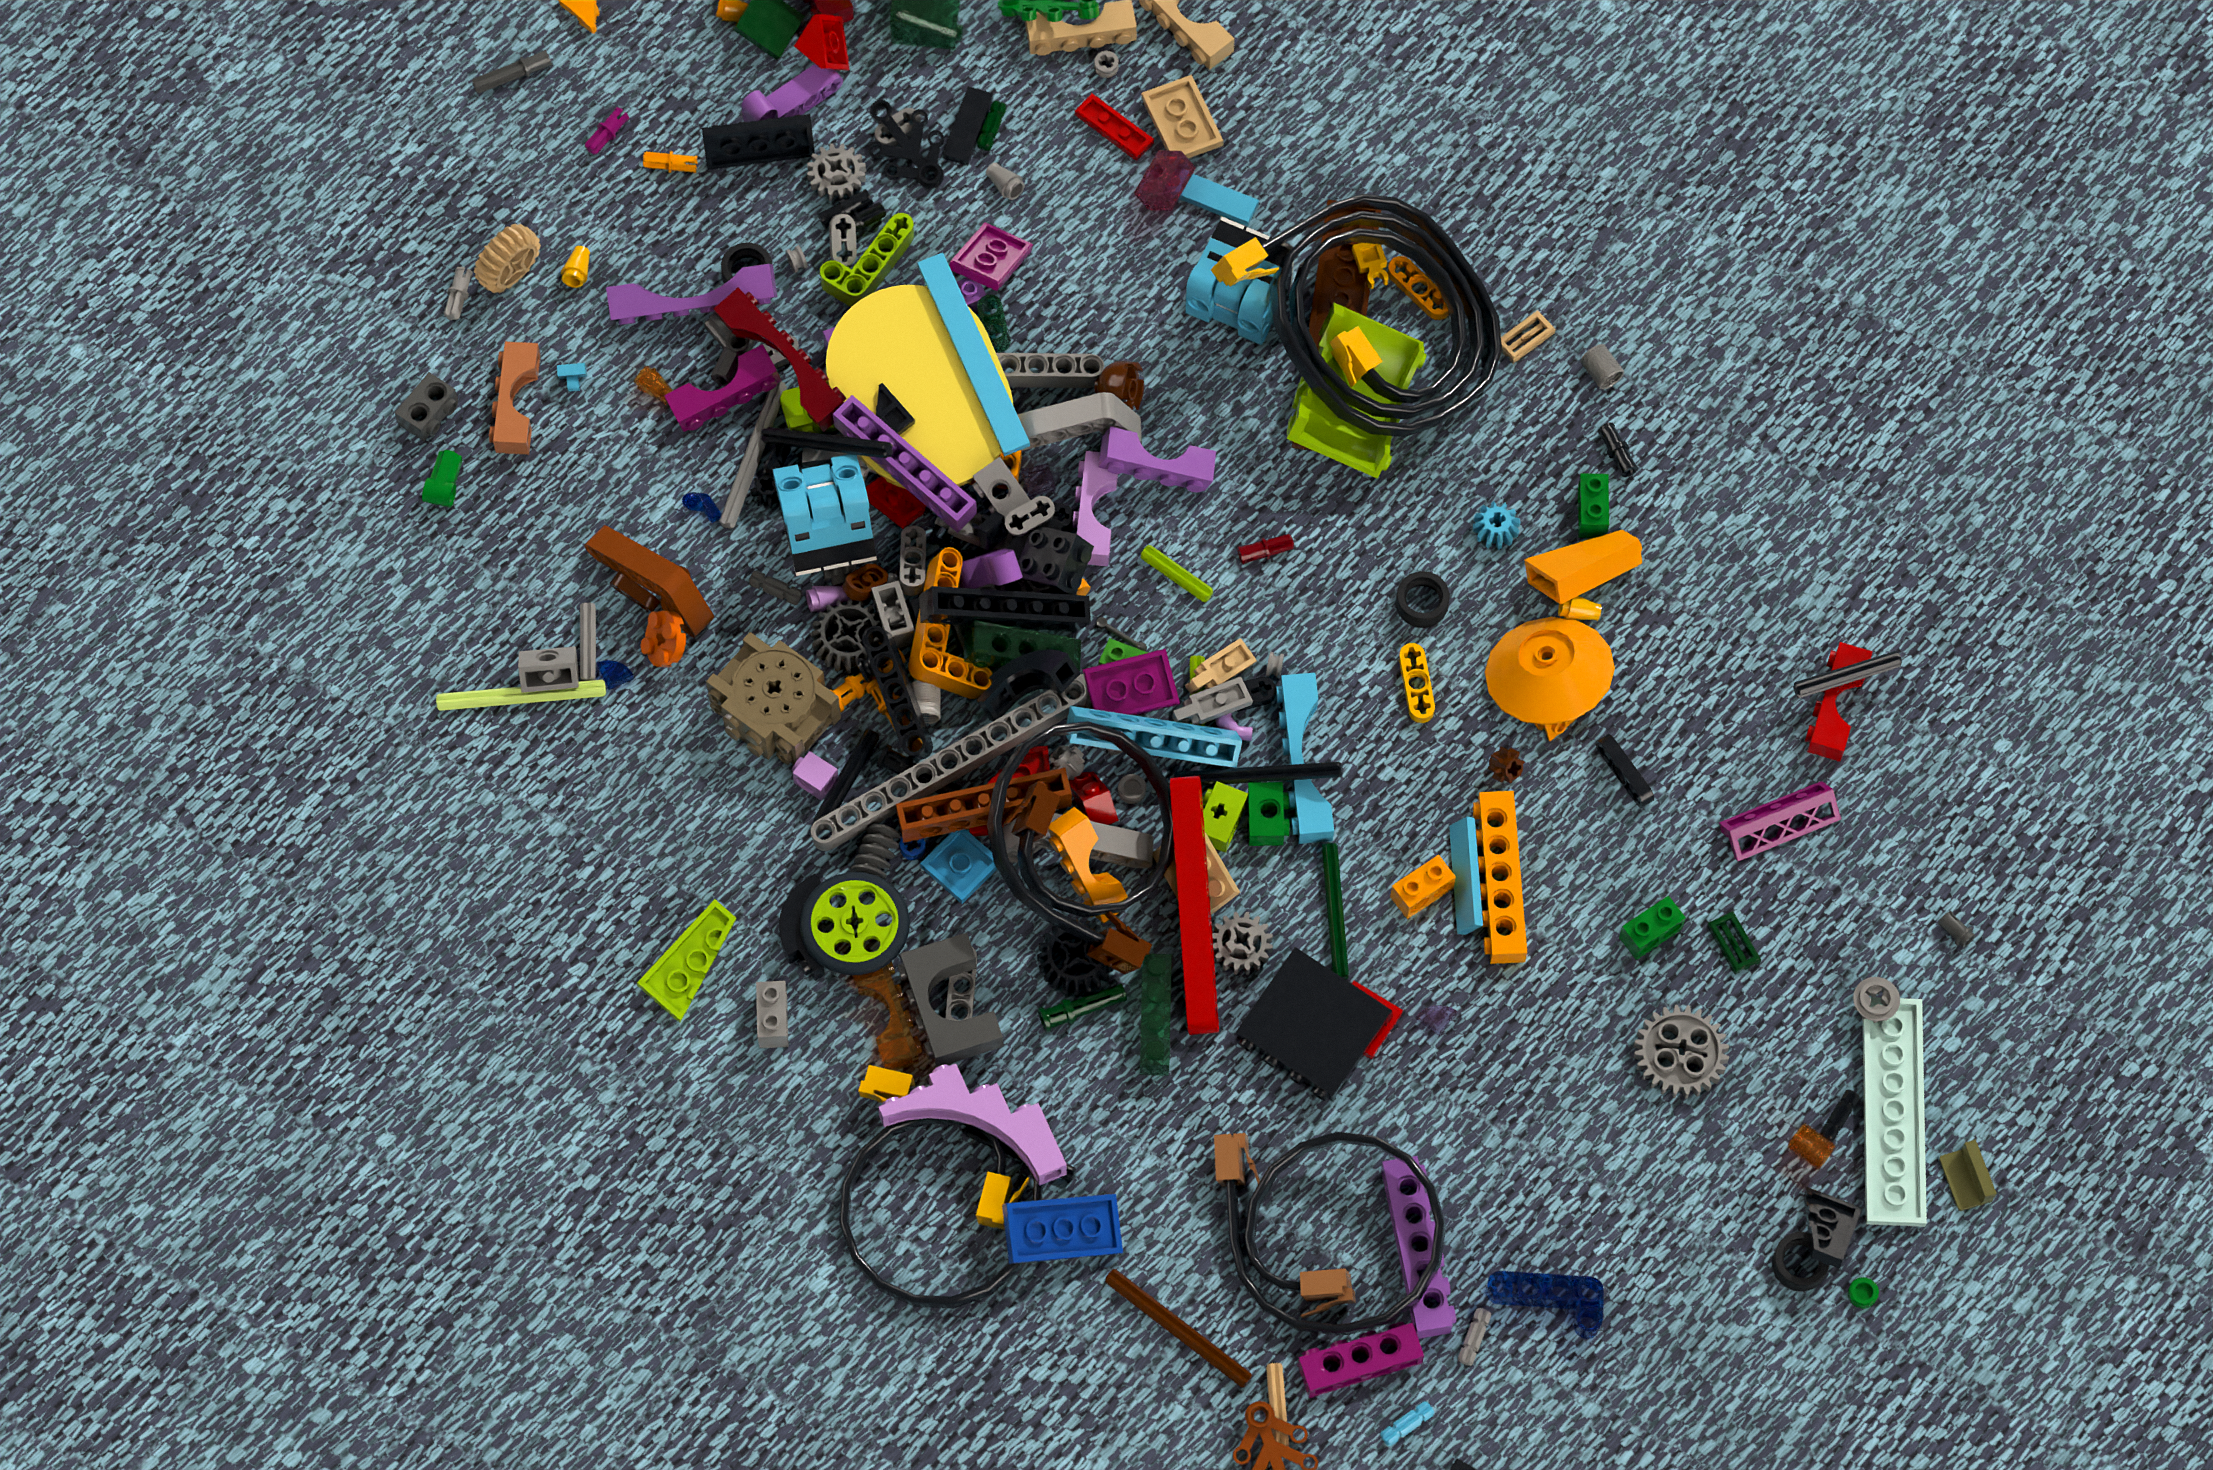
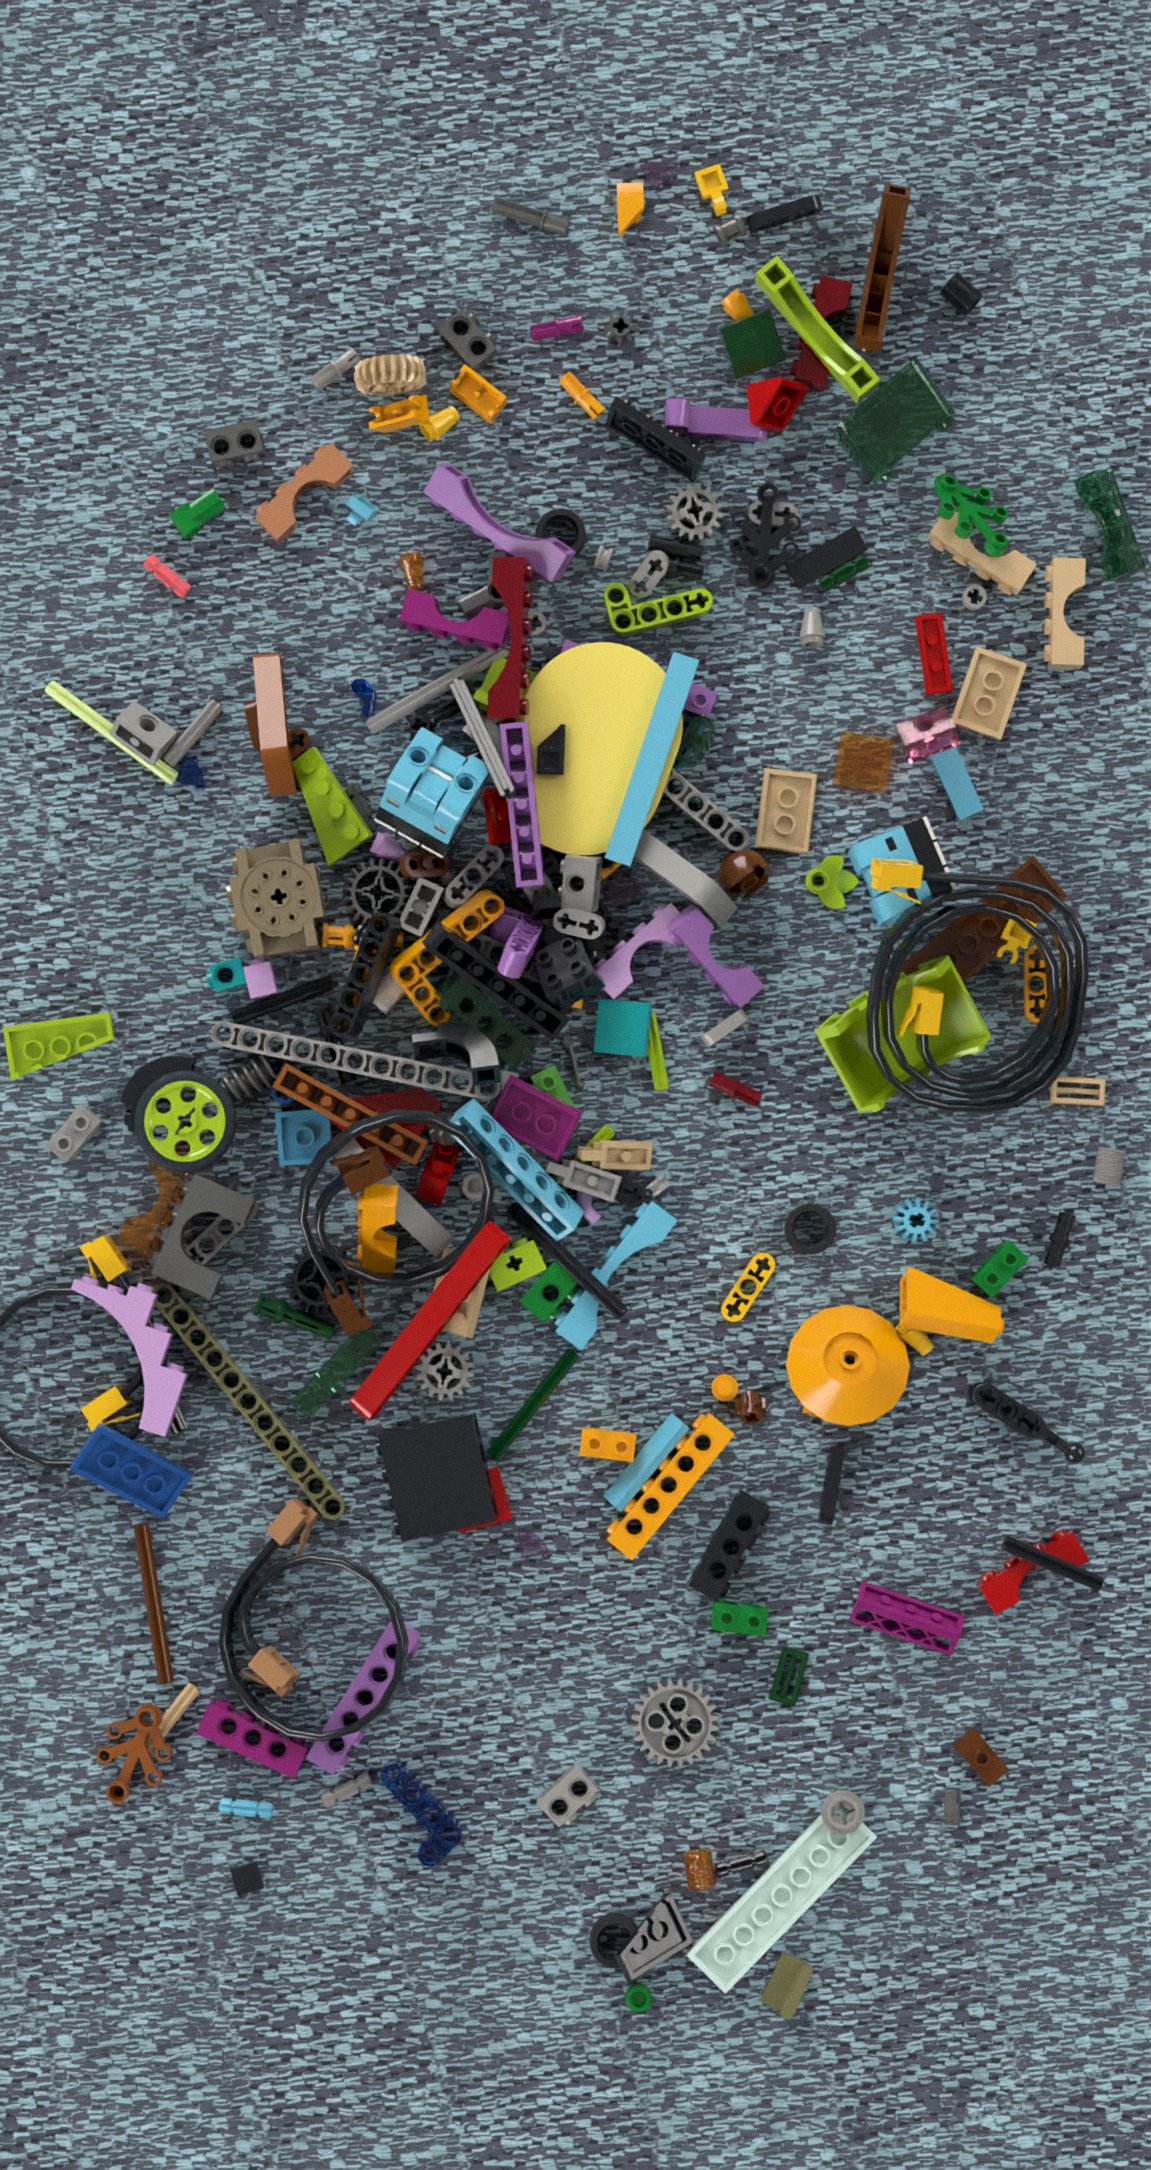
camera: 40 degrees right, 20 degrees up
orange plate [640,610,686,668] -> none
magenta tile [949,222,1033,291] -> none
none -> coral axle [143,555,191,598]
none -> olive beam [152,1283,346,1520]
none -> teal brick [206,957,247,993]
none -> lime wing [293,747,373,866]
none -> light orange hinge [368,394,430,433]
none -> dark grey brick [438,309,498,373]
none -> light orange hinge [449,364,507,424]
none -> light grey brick [536,1762,599,1827]
none -> teal tile [594,999,653,1057]
none -> dark grey gear [604,311,637,347]
none -> black brick [688,1489,771,1601]
none -> light grey beam [700,1008,749,1048]
none -> light orange plate [711,1374,738,1401]
none -> tan tile [755,768,818,854]
none -> lime plate [805,855,859,909]
none -> clear orange plate [832,731,895,794]
none -> reddish brown plate [953,1727,1009,1787]
none -> black piece [968,1382,1085,1464]

